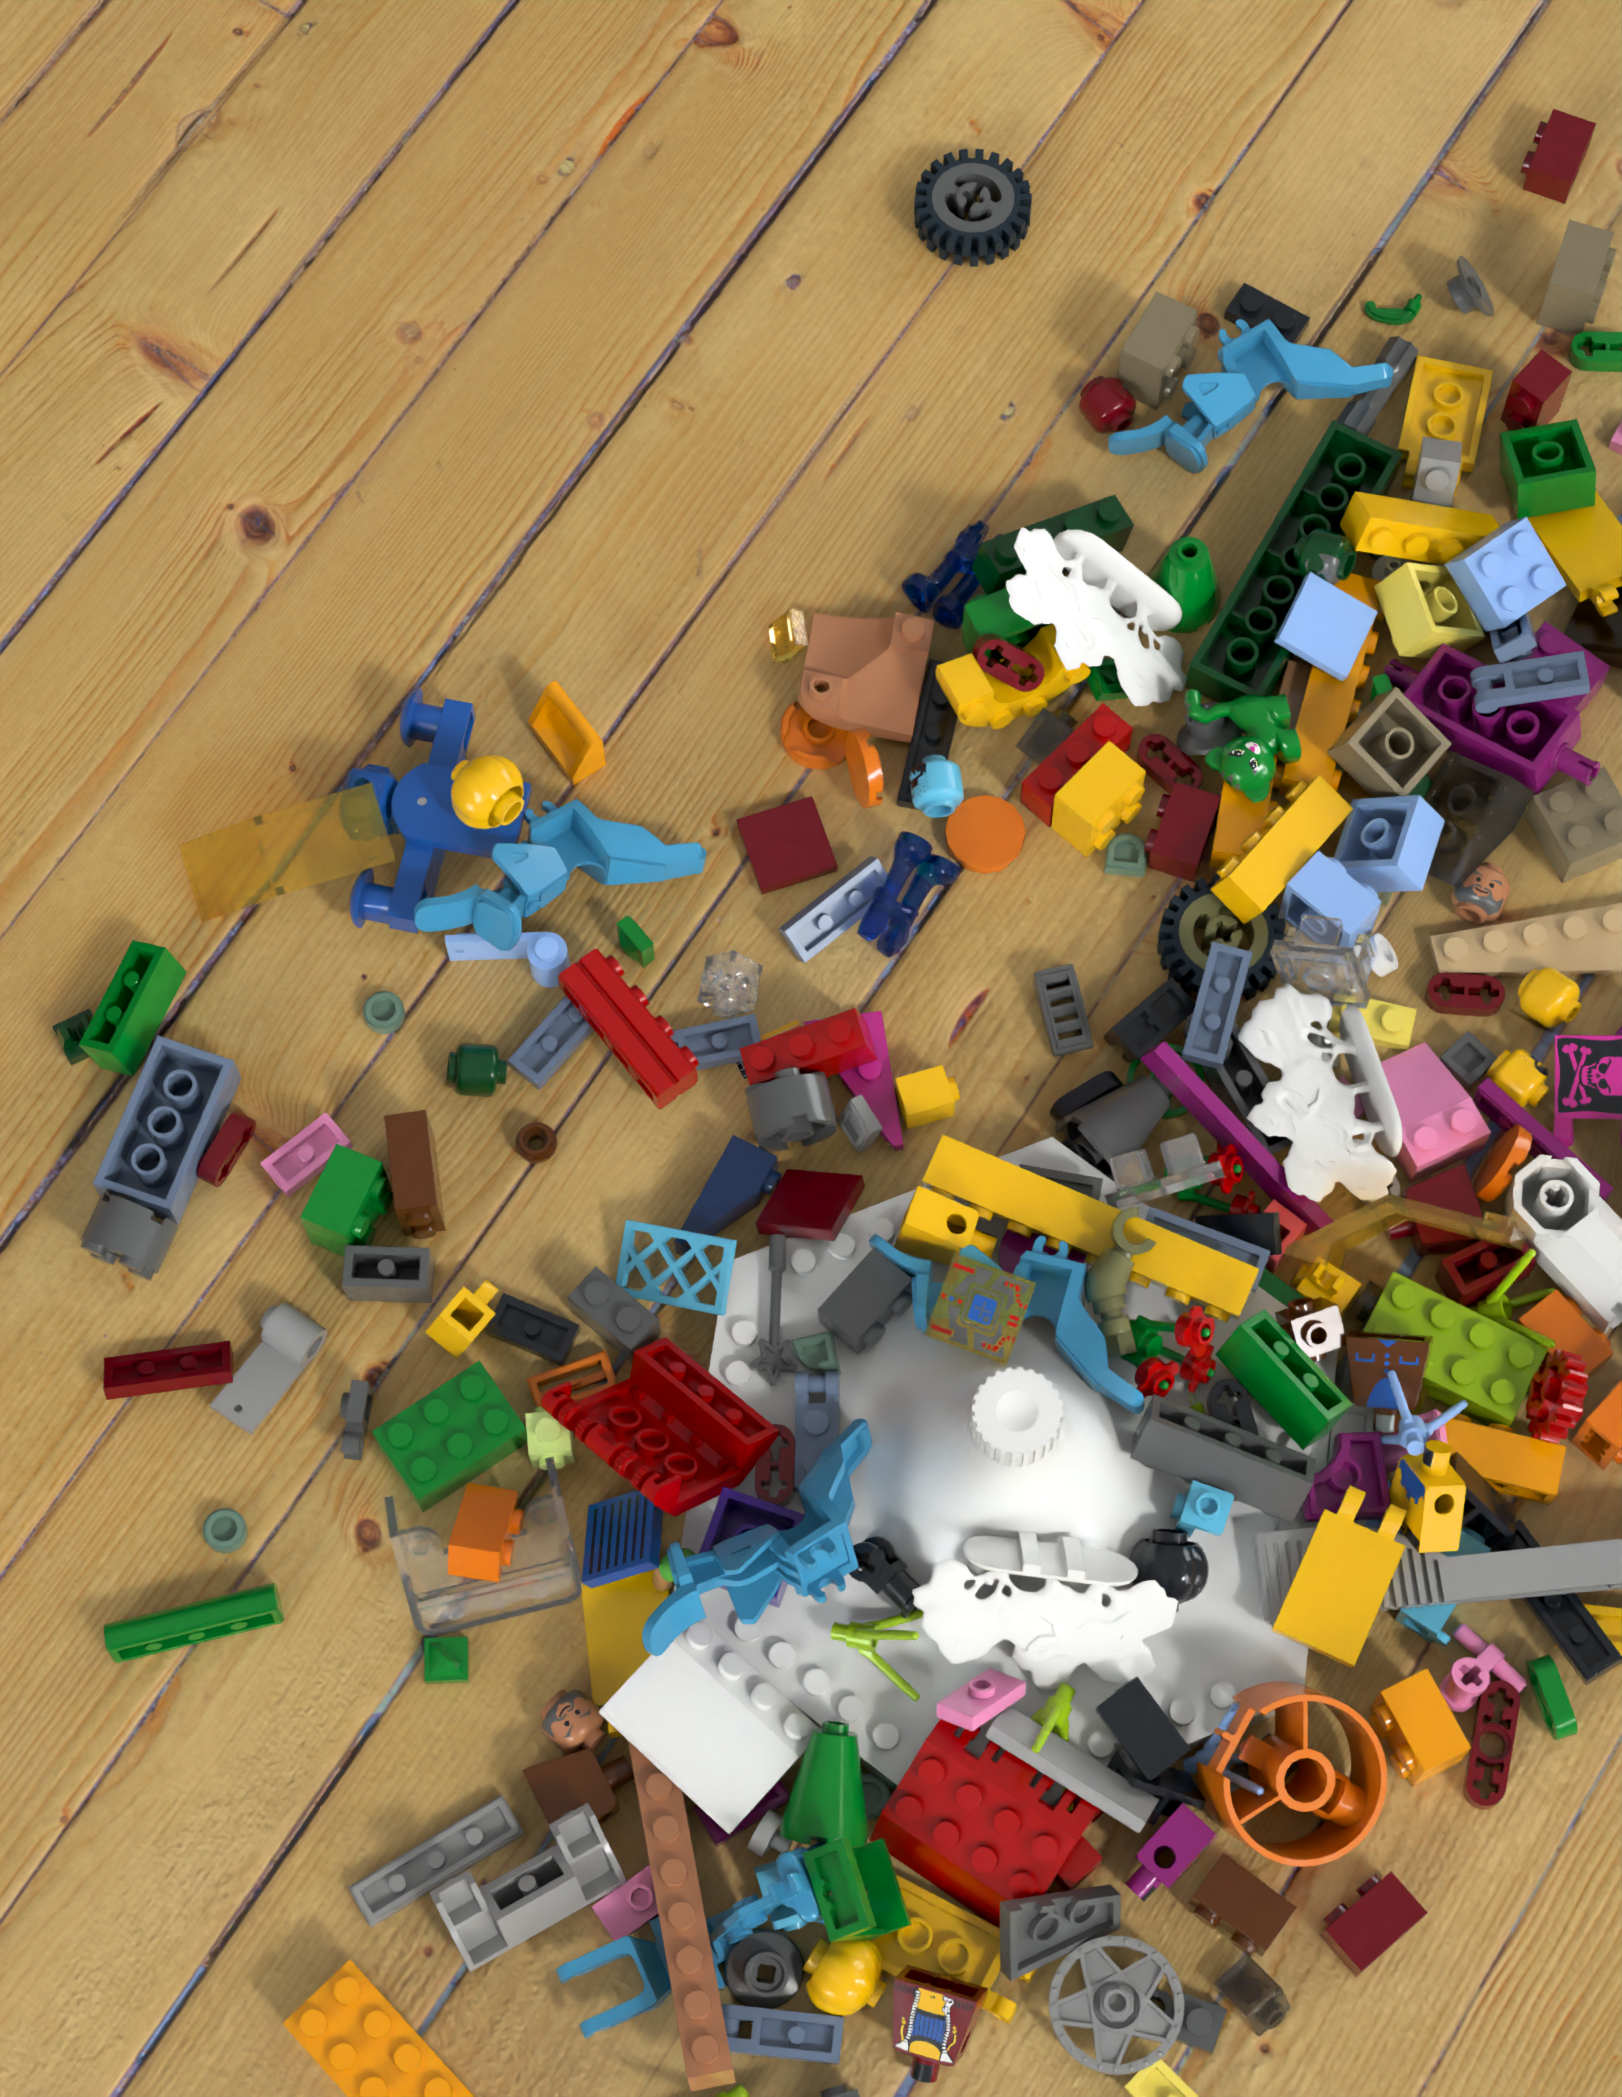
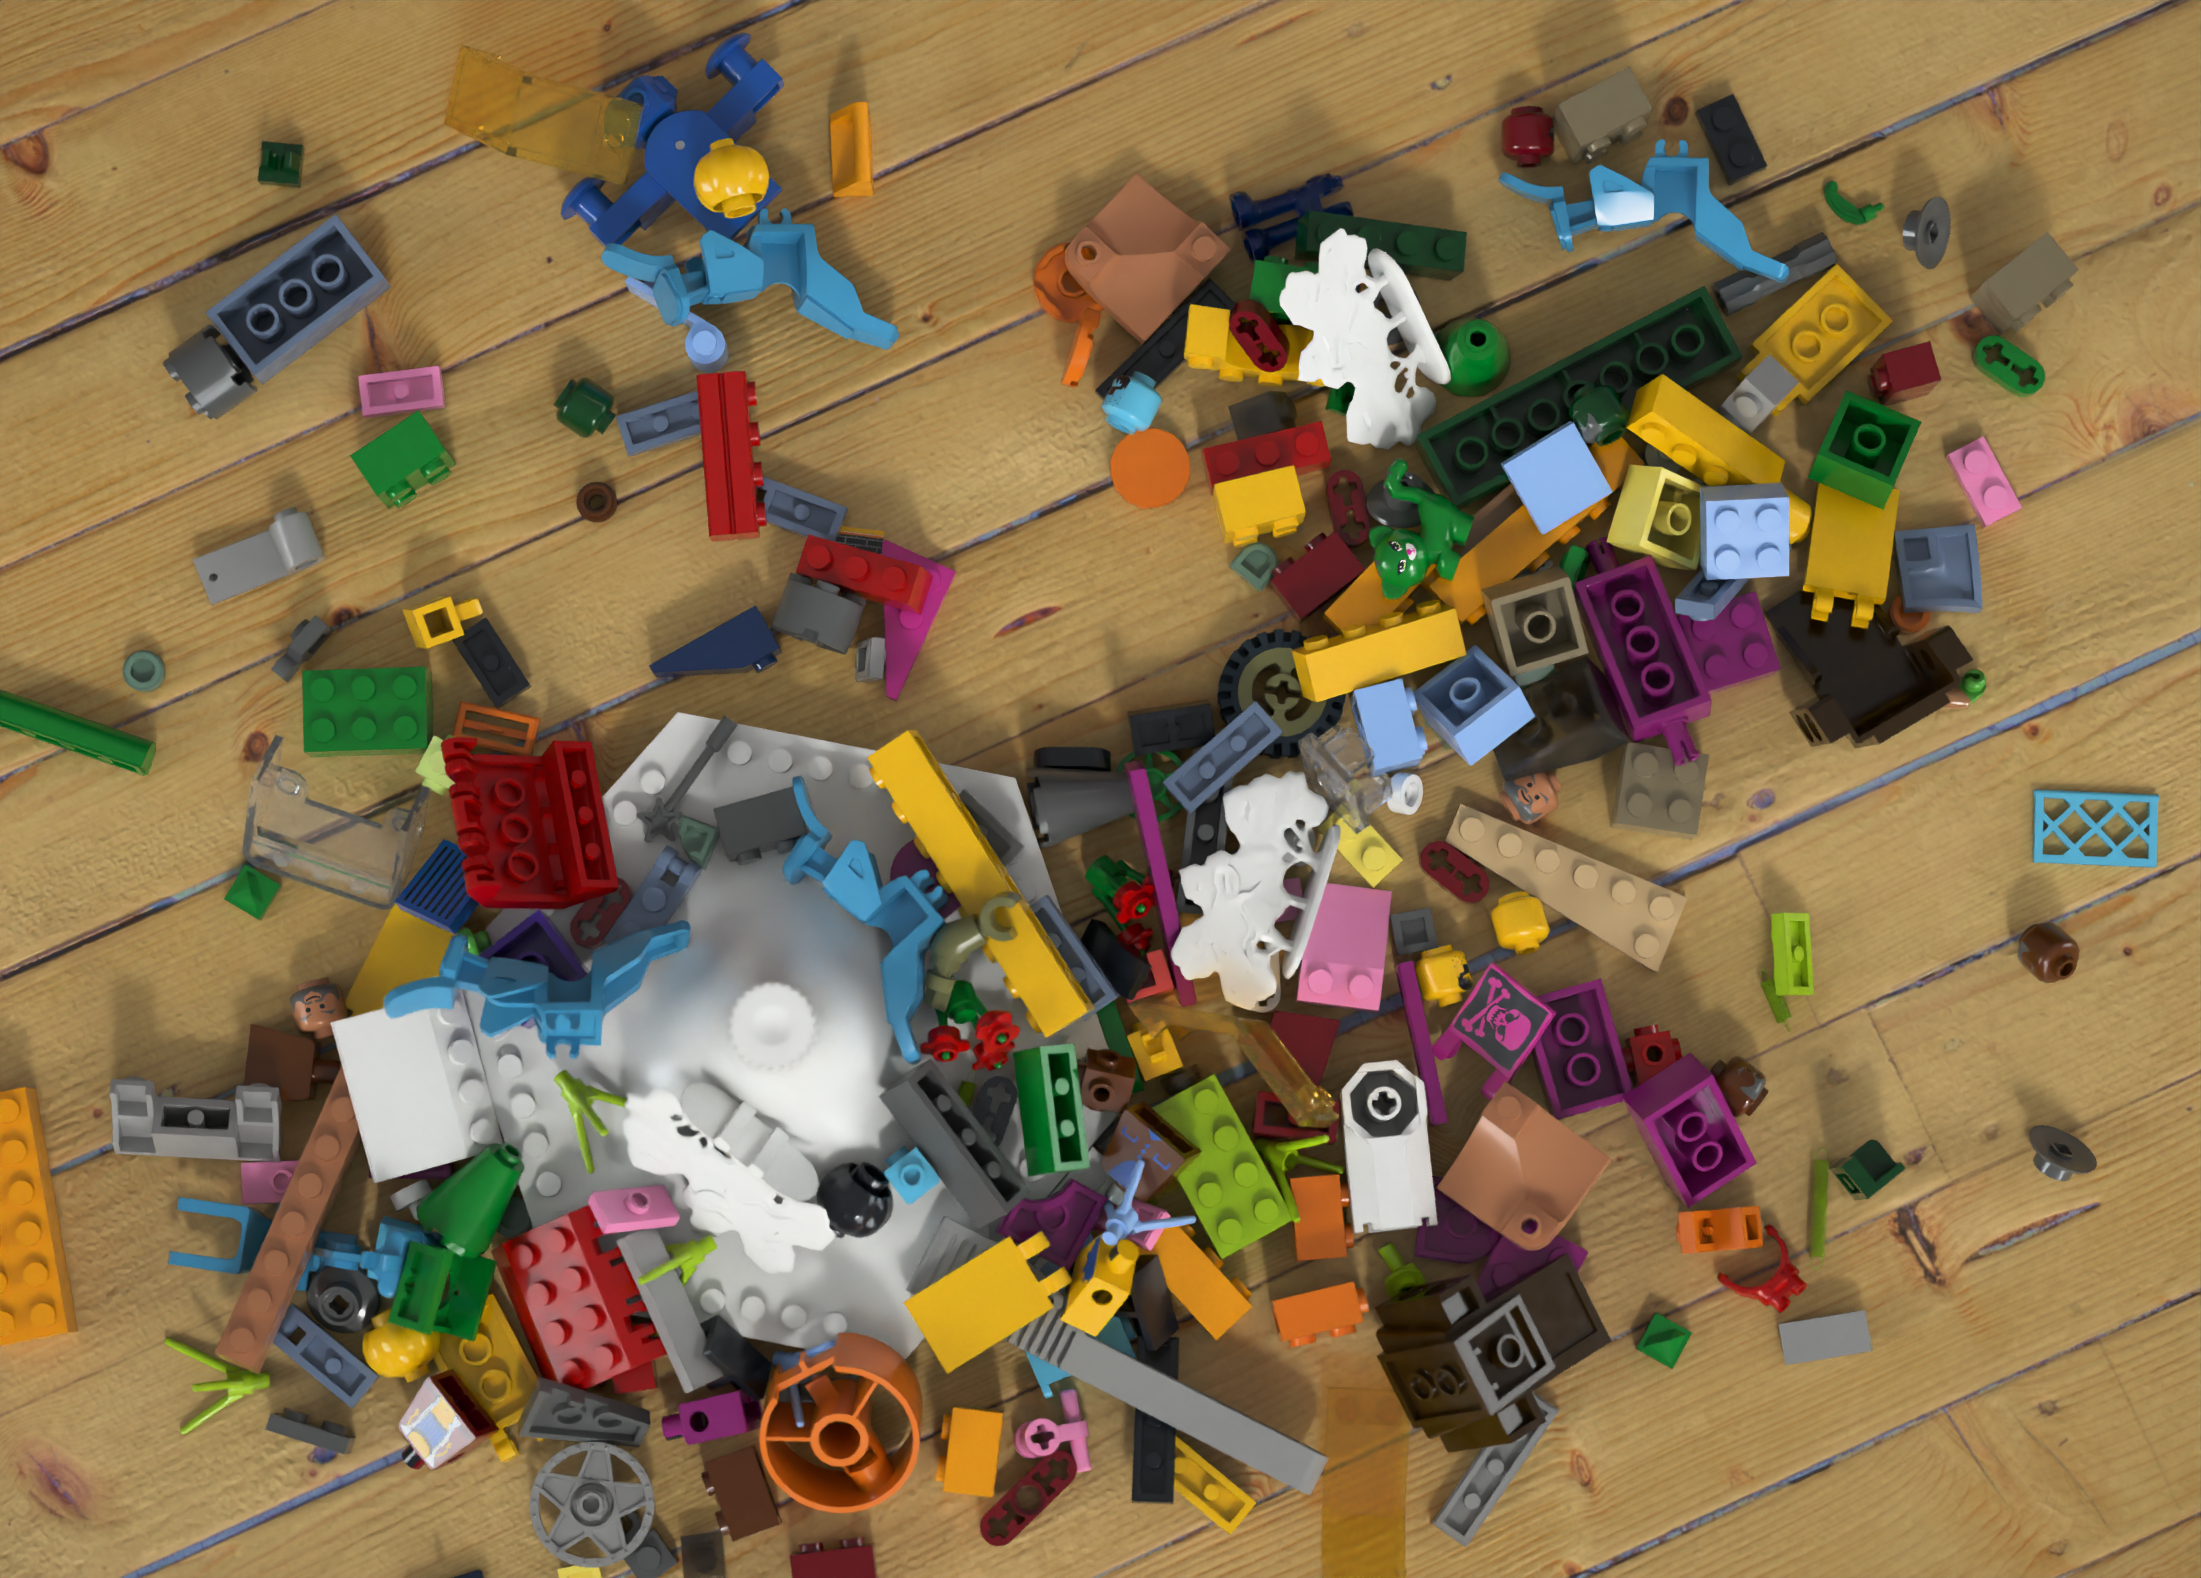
camera: 30 degrees right, 15 degrees up
green brick [79,940,187,1076] -> none
dark red plate [103,1341,233,1400] -> none
dark red beam [197,1111,256,1188] -> none
dark grey brick [342,1245,435,1303] -> none
light grey tile [348,1795,525,1928] -> none
sand green tile [363,991,405,1034] -> none
reddish brown brick [384,1110,446,1239] -> none
orange brick [448,1483,524,1583] -> none
dark grey brick [568,1266,661,1362] -> none
green tile [616,915,655,968] -> none
medium azure window [616,1220,737,1316] -> none
clear brick [697,950,763,1018] -> none
dark red tile [736,796,838,895] -> none
dark red tile [756,1169,865,1241] -> none
clear yellow plate [768,608,808,663] -> none
sand blue plate [778,856,897,963] -> none
black connector [849,1536,921,1619] -> none
clear blue piece [857,831,961,958] -> none
yellow torso [893,1186,998,1267] -> none
yellow brick [895,1065,960,1129] -> none
tile [925,1252,1036,1365] -> none
dark grey slope [1033,964,1094,1057] -> none
black panel [1095,1676,1191,1780] -> none
clear panel [1105,1133,1225,1209] -> none
sand blue plate [1470,651,1590,713] -> none
orange tile [1473,1124,1533,1202] -> none
dark red brick [1520,109,1596,204] -> none
red gear [1526,1349,1588,1445] -> none
green beam [1526,1655,1578,1740] -> none

